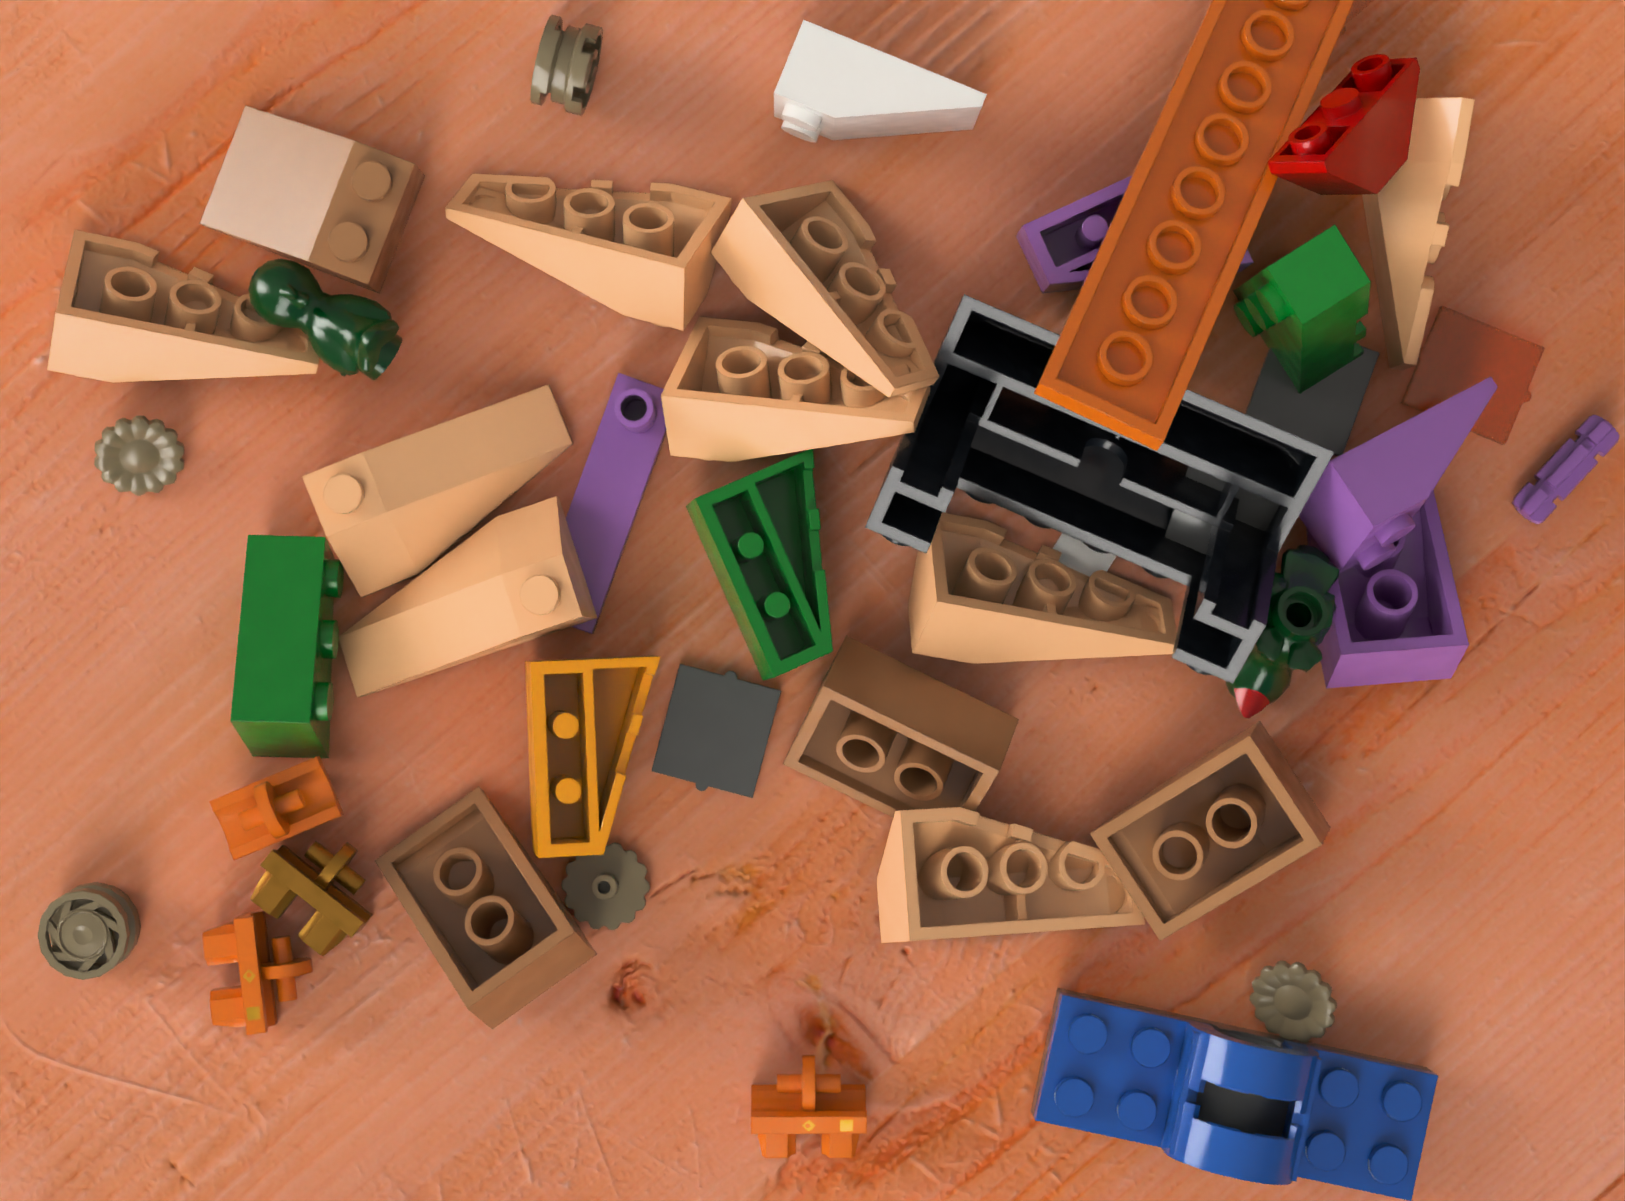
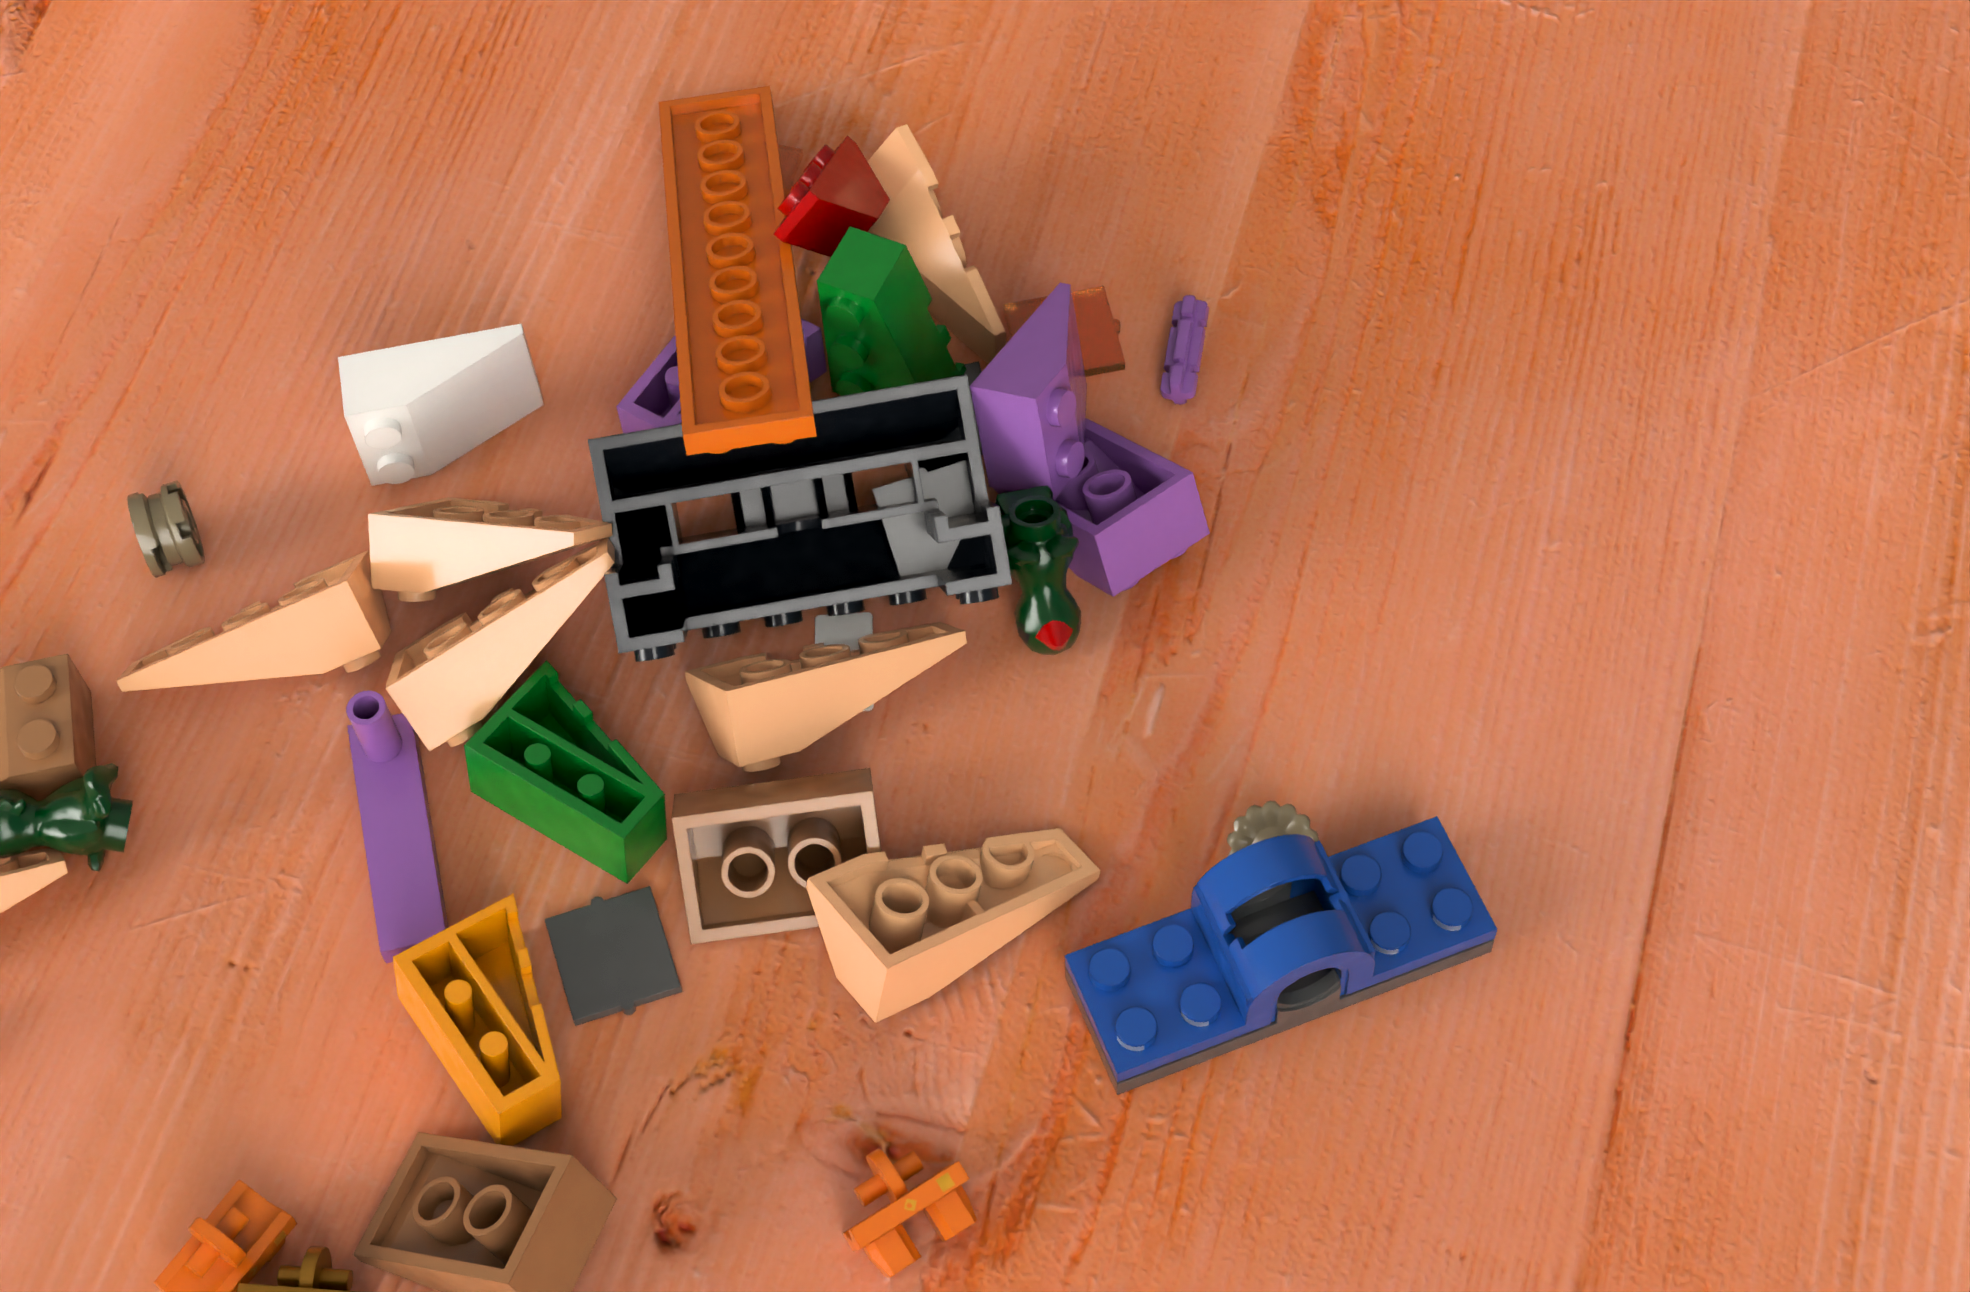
camera: 30 degrees left, 30 degrees down
green wedge [230,535,344,758] -> none
light nougat wedge [302,384,573,597] -> none
light nougat wedge [339,496,597,697] -> none
dark tan piece [561,843,650,930] -> none
medium nougat slope [1090,721,1331,941] -> none

